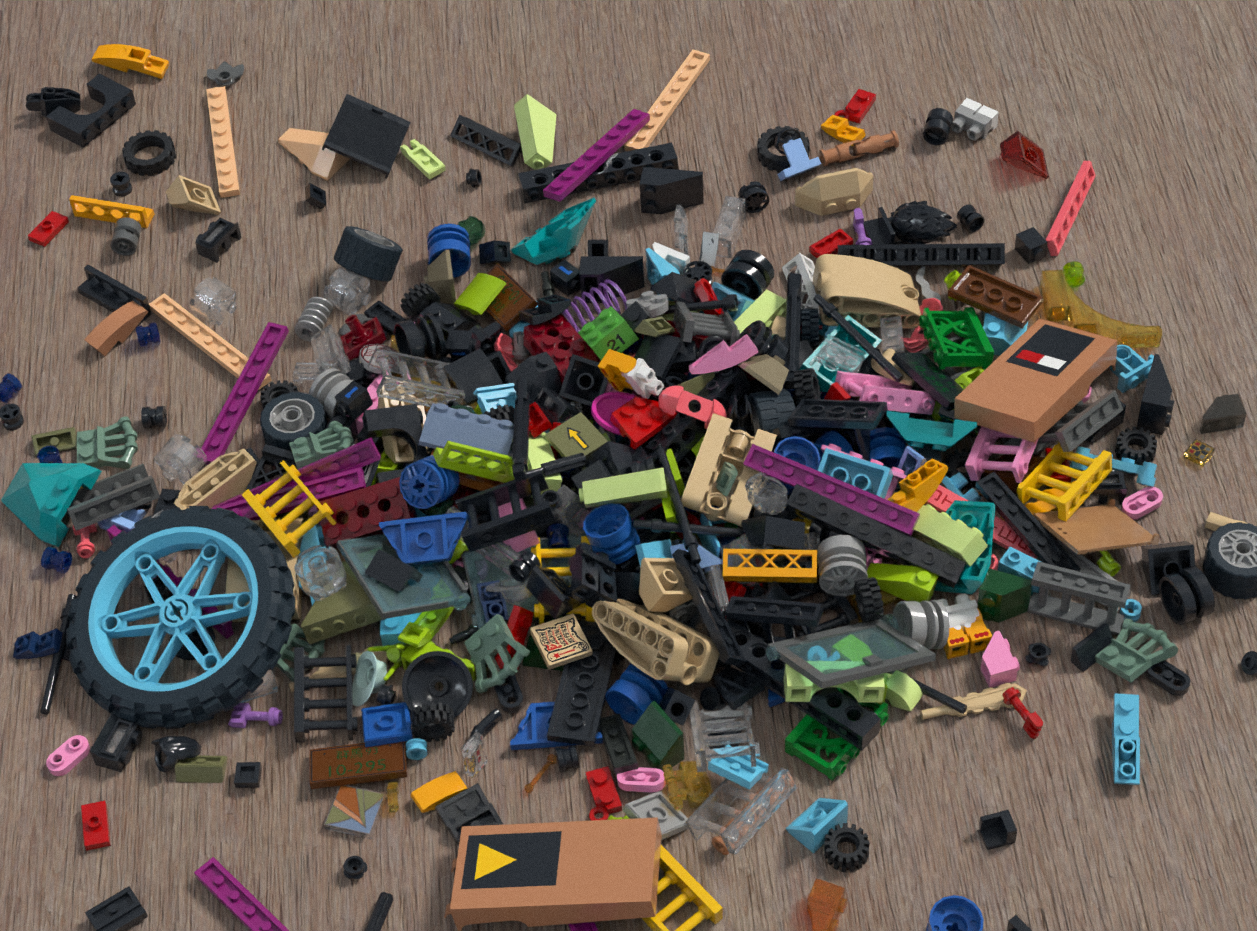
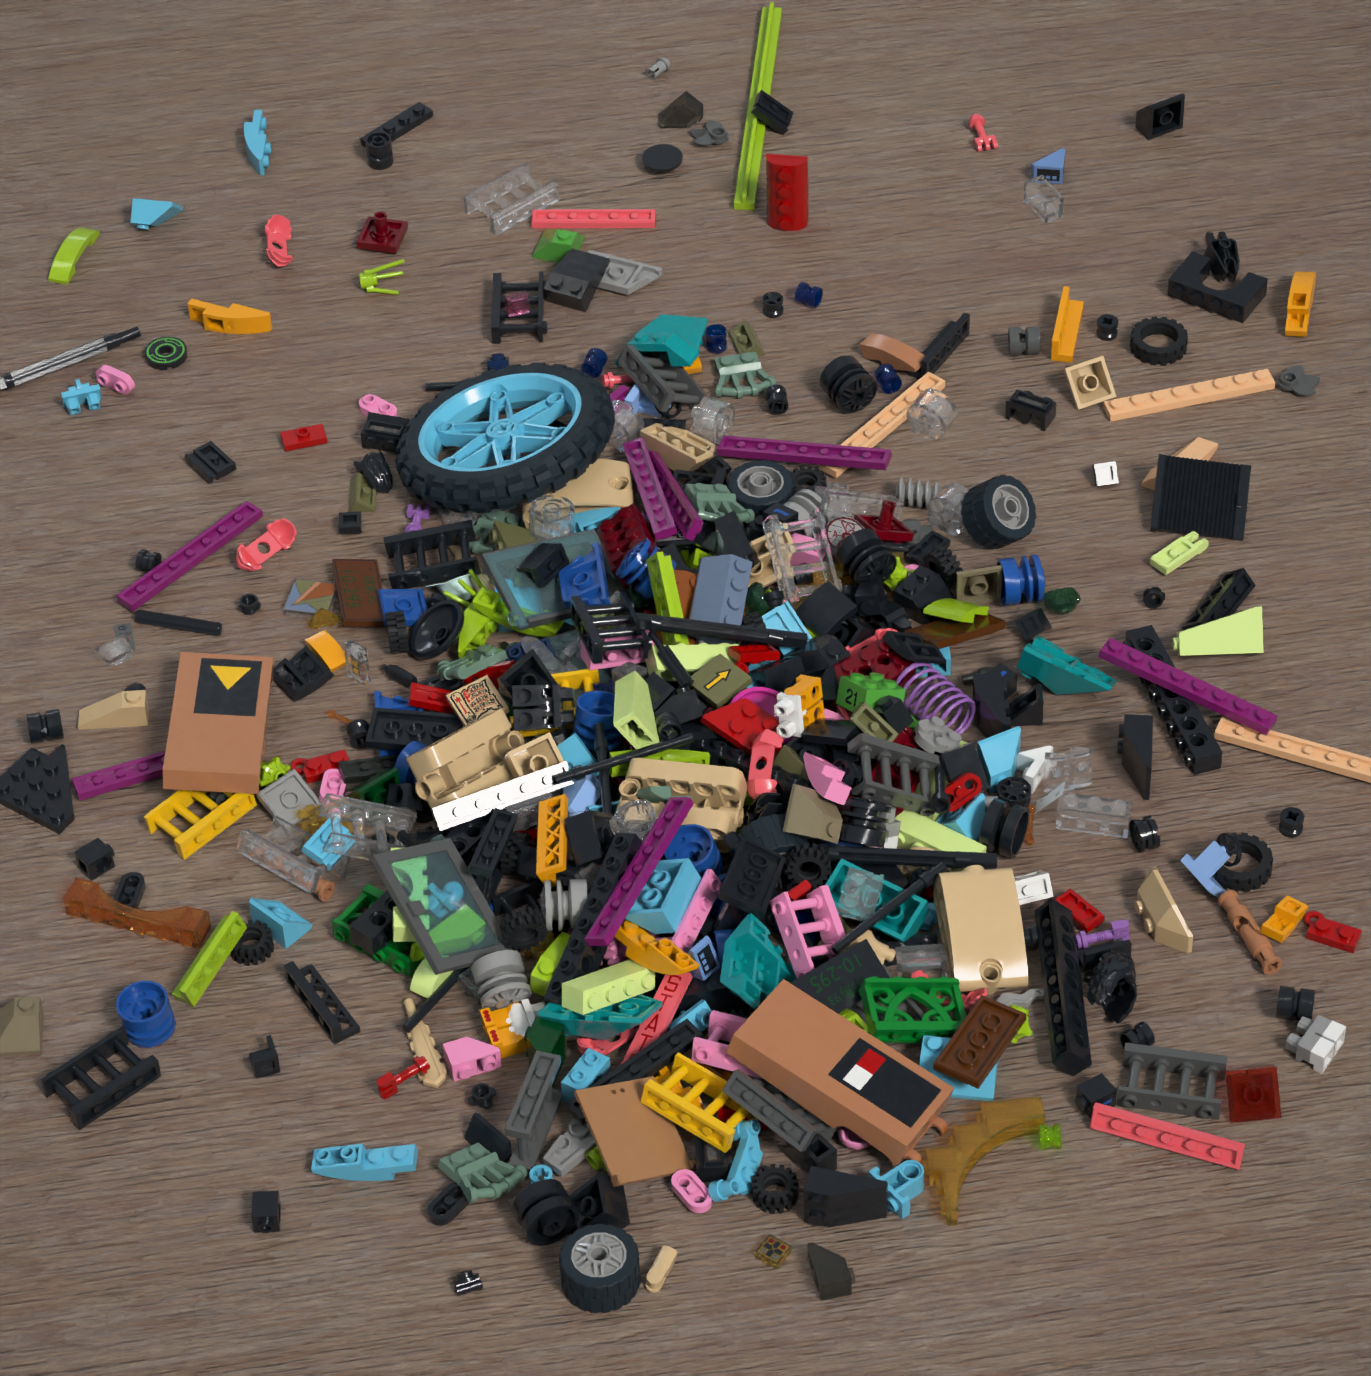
camera: 85 degrees right, 5 degrees down
red plate [28,211,69,247] -> none
yellow fence [241,460,336,558] -> none
medium azure bush [406,738,427,760] -> none
black wheel [508,551,541,583] -> none
black plate [542,490,562,511] -> none
none -> lime fence [172,911,247,1007]
none -> coral piece [236,518,297,571]
none -> black brick [251,1191,281,1233]
none -> black fence [284,961,361,1045]
none -> red plate [408,682,456,714]
none -> black wheel [820,355,877,414]
none -> dark grey fence [1117,1043,1227,1120]
none -> black wheel [1279,807,1304,838]

